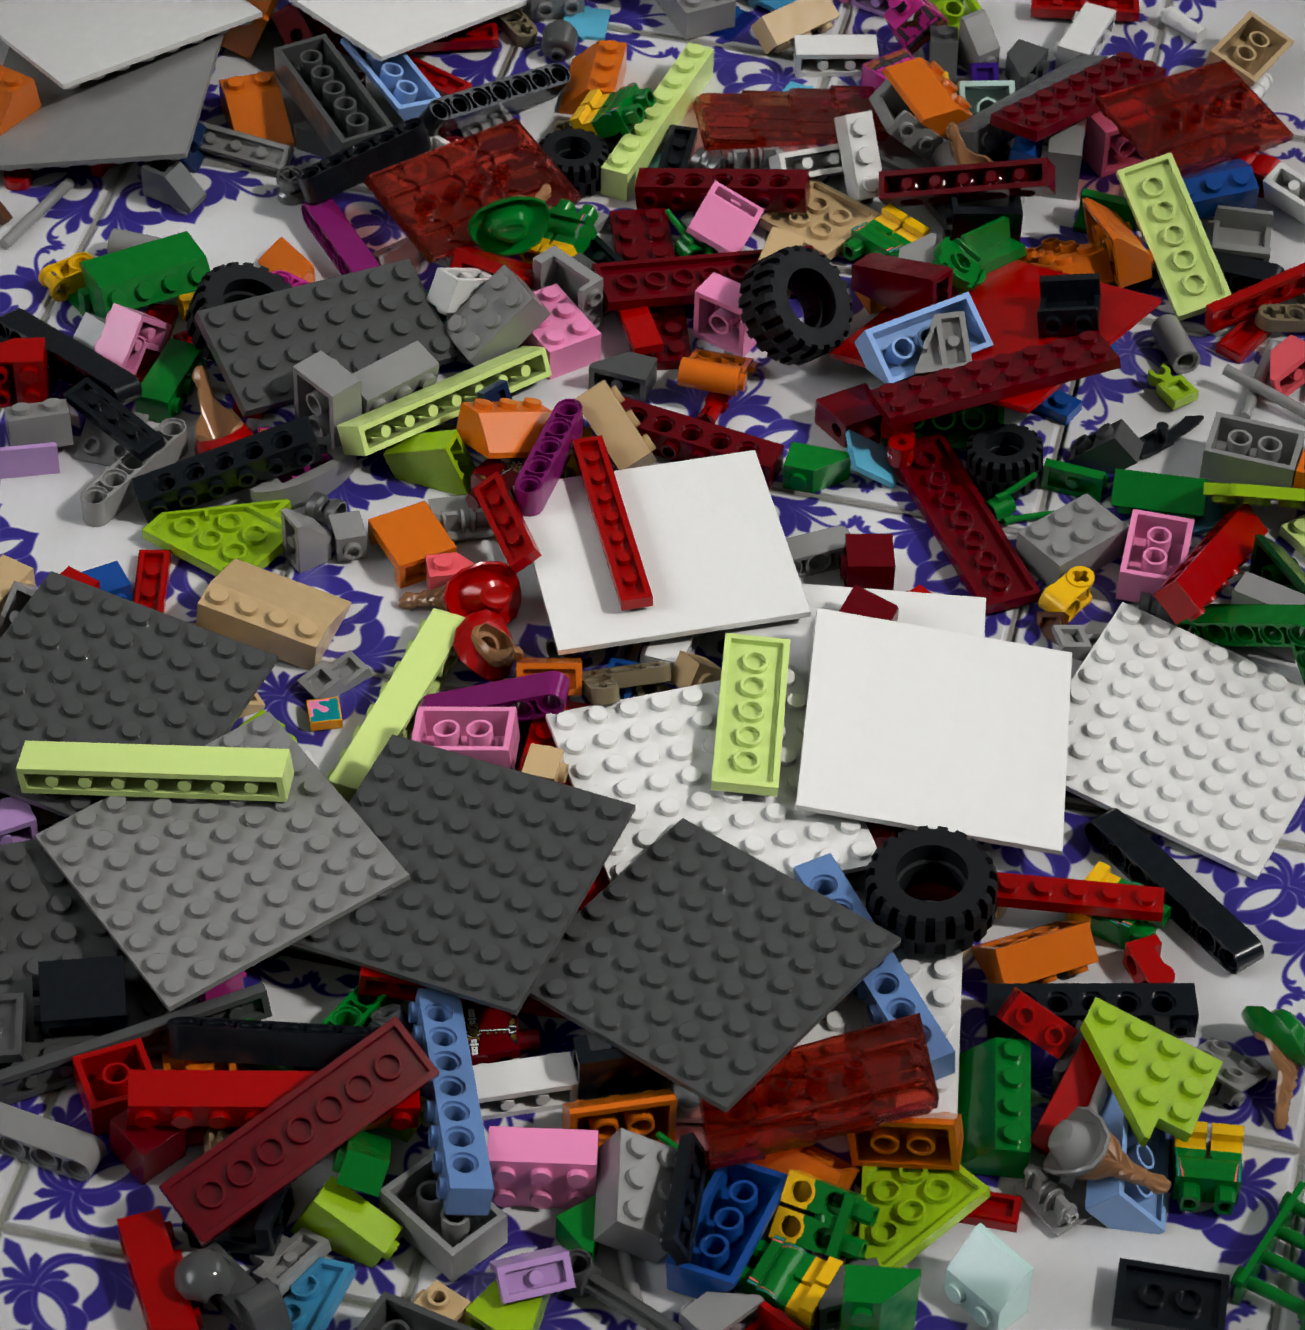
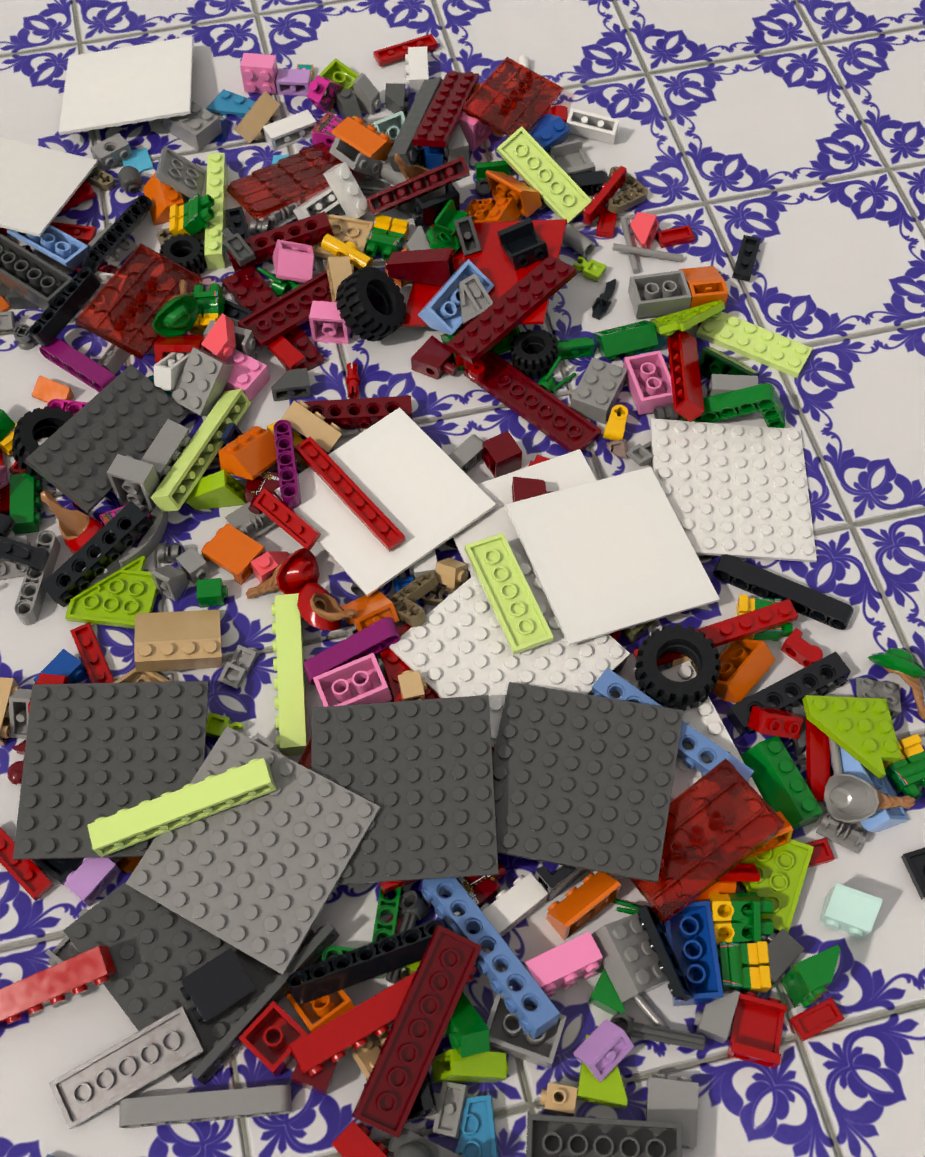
camera: 25 degrees left, 15 degrees up
tile [306,697,343,731] -> none
orange piece [677,348,758,397] -> none
green slope [782,441,851,493] -> none
medium azure piece [845,430,896,489] -> none
dark purple tile [970,62,999,81] -> none
dark grey slope [1068,419,1144,474] -> none
white piece [1161,6,1207,43] -> none
tan slope [1199,11,1294,88] -> none
none -> light grey plate [155,146,207,198]
none -> green brick [197,578,228,608]
none -> coral slope [201,313,236,361]
none -> dark grey hinge [222,228,256,267]
none -> yellow piece [321,234,373,269]
none -> dark grey slope [454,215,481,256]
none -> dark grey tile [476,178,491,197]
none -> red tile [708,862,760,882]

